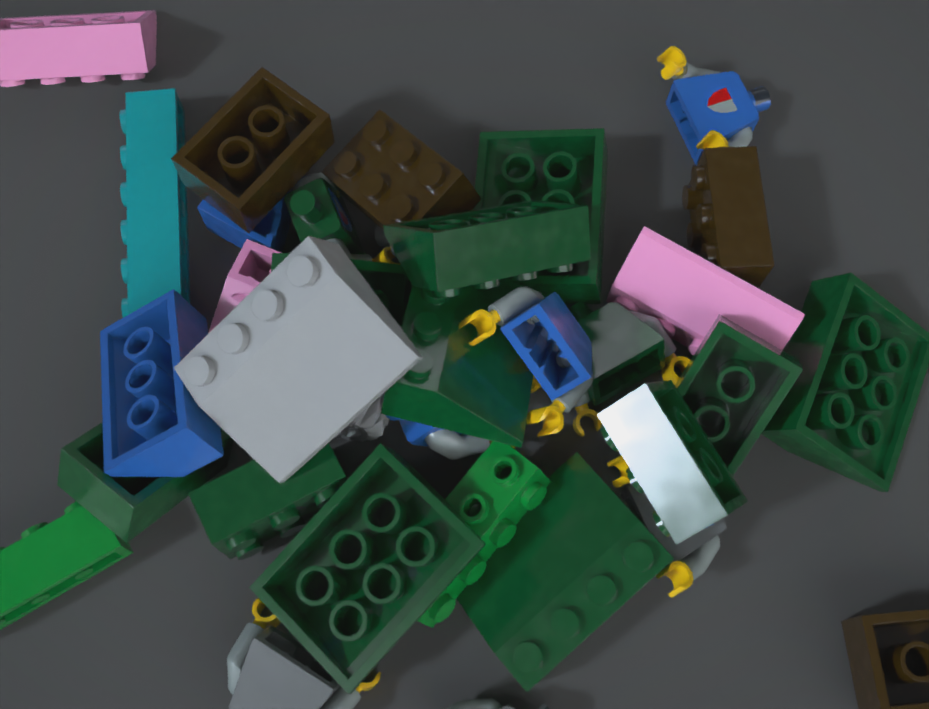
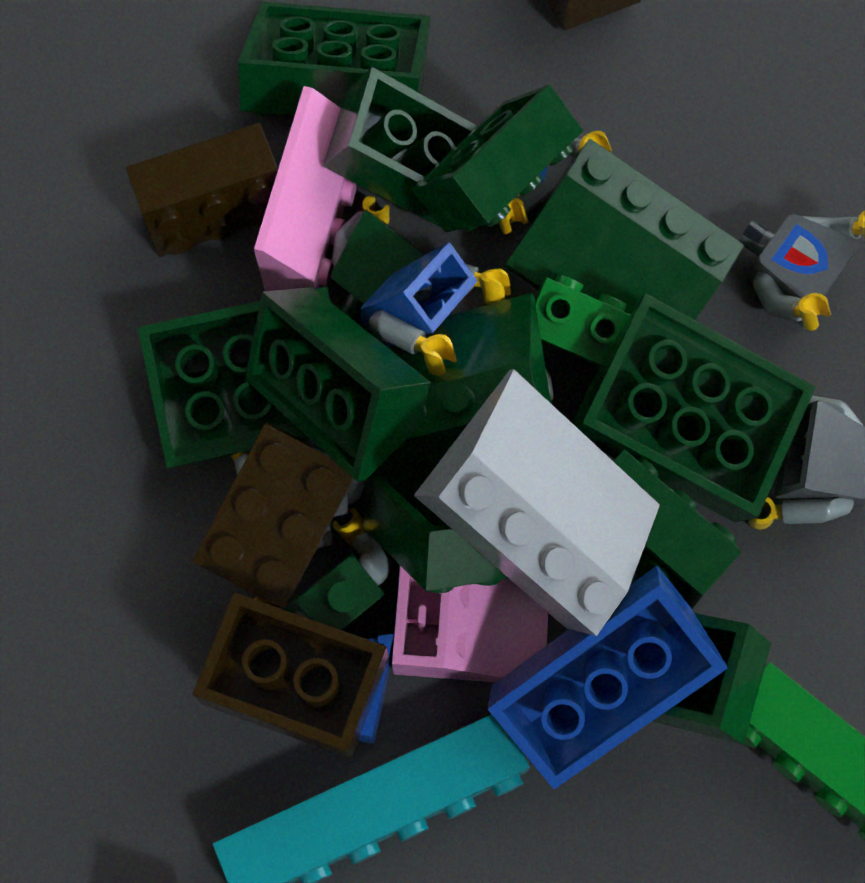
camera: 105 degrees left, 0 degrees up
torso [657,46,771,165] -> none

